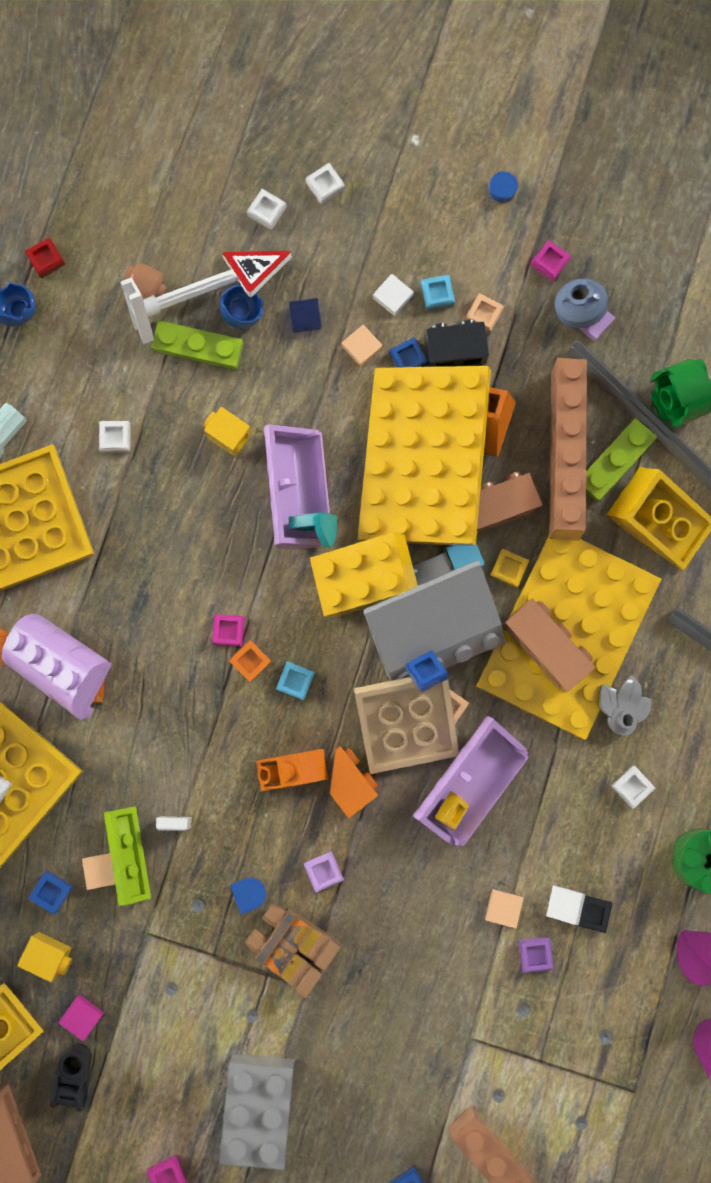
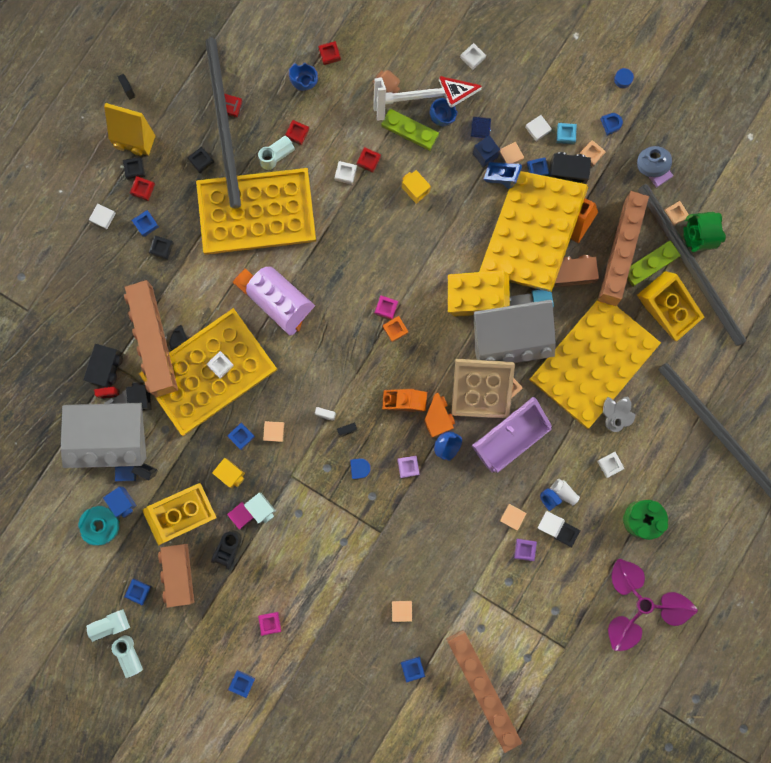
camera: 15 degrees right, 0 degrees up
lime plate [104,806,151,906] -> none
light grey brick [219,1054,295,1170] -> none
medium nougat hips [245,903,341,998] -> none
lavender container [263,424,330,549] -> none
medium azure tile [276,662,315,701] -> none
teal tile [289,512,337,548] -> none
white tile [306,163,345,205] -> none
blue tile [405,650,448,693] -> none
yellow tile [435,791,469,831] -> none
yellow tile [489,548,529,589] -> none
nougat brick [502,598,595,693] -> none
dark pink tile [530,240,572,282] -> none
none -> light aqua brick [244,493,276,524]
none -> red tile [285,120,310,145]
none -> black tile [337,422,357,437]
none -> red tile [356,147,381,172]
none -> light nougat tile [392,601,412,622]
none -> blue hair [434,431,462,461]
none -> dark blue brick [472,135,501,168]
none -> blue slope [484,162,522,189]
none -> blue tile [540,489,562,511]
none -> white cone [550,479,580,506]
none -> blue tile [600,113,623,135]
none -> light nougat tile [664,201,689,226]

